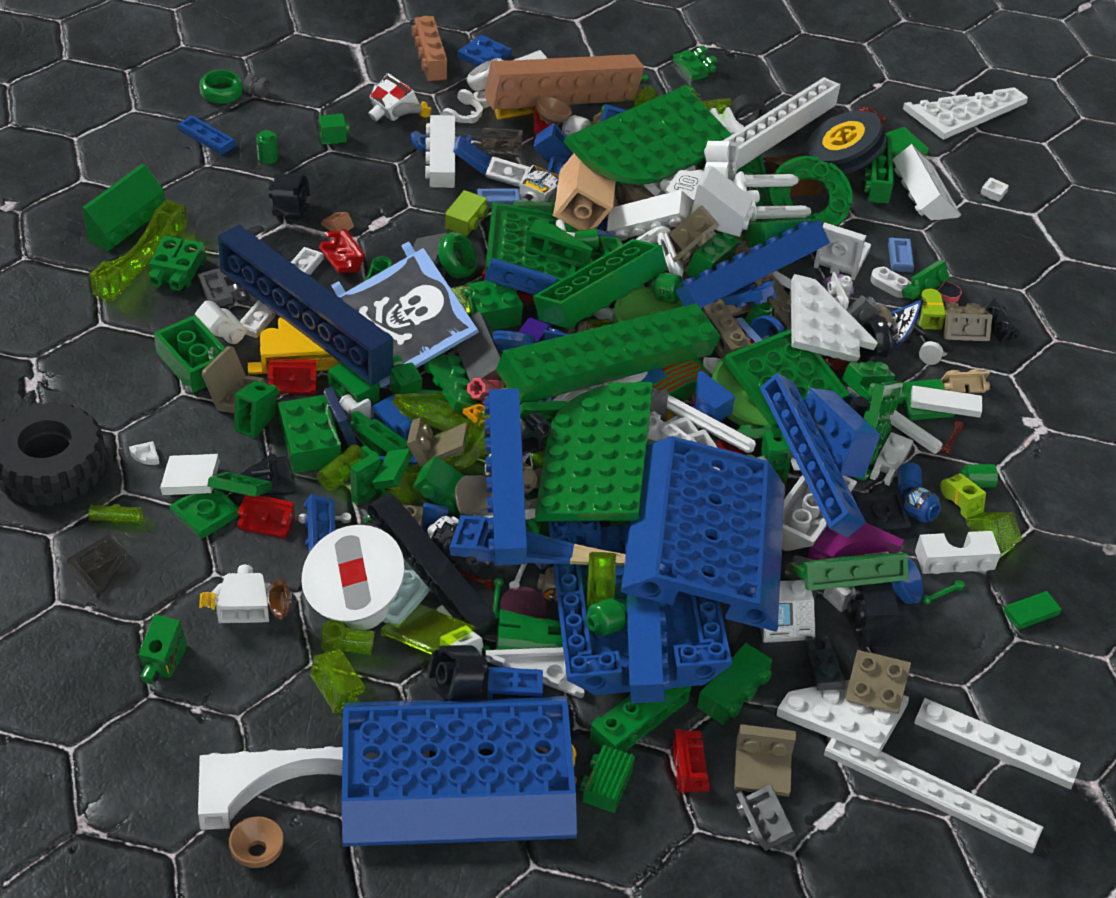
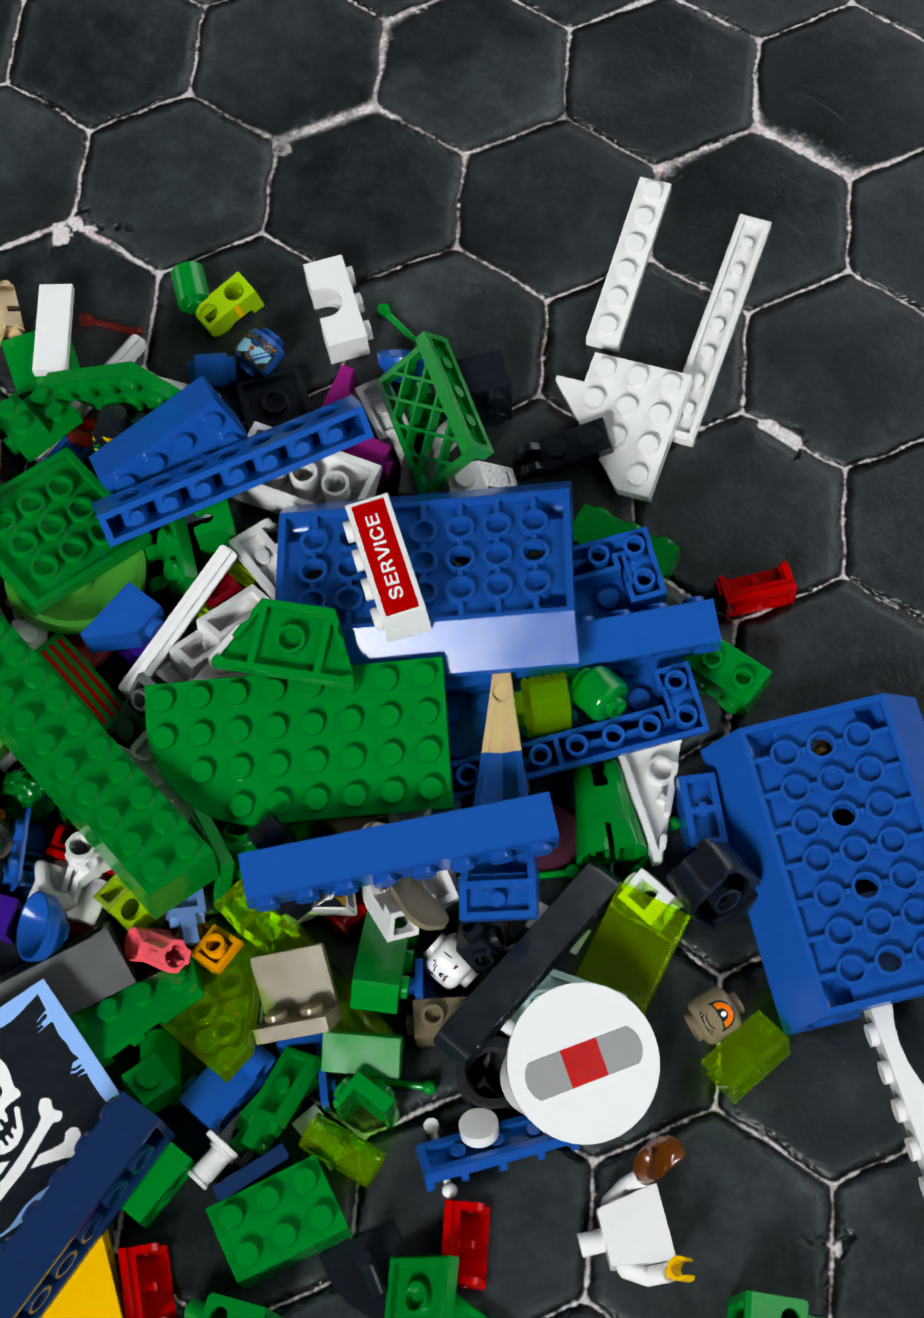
camera: 90 degrees left, 20 degrees up
clear neon green piece [321,620,375,655] -> none
green brick [580,745,635,813] -> none
dark tan bracket [734,724,796,796] -> none
dark grey bracket [736,784,796,851] -> none
dark tan bracket [846,650,911,714] -> none
clear neon green slope [965,512,1022,551] -> none
green tile [1003,591,1062,630] -> none
none -> green wing [211,598,356,690]
none -> brick [342,493,432,643]
none -> white tile [459,1108,499,1148]
none -> dark tan head [684,986,745,1045]

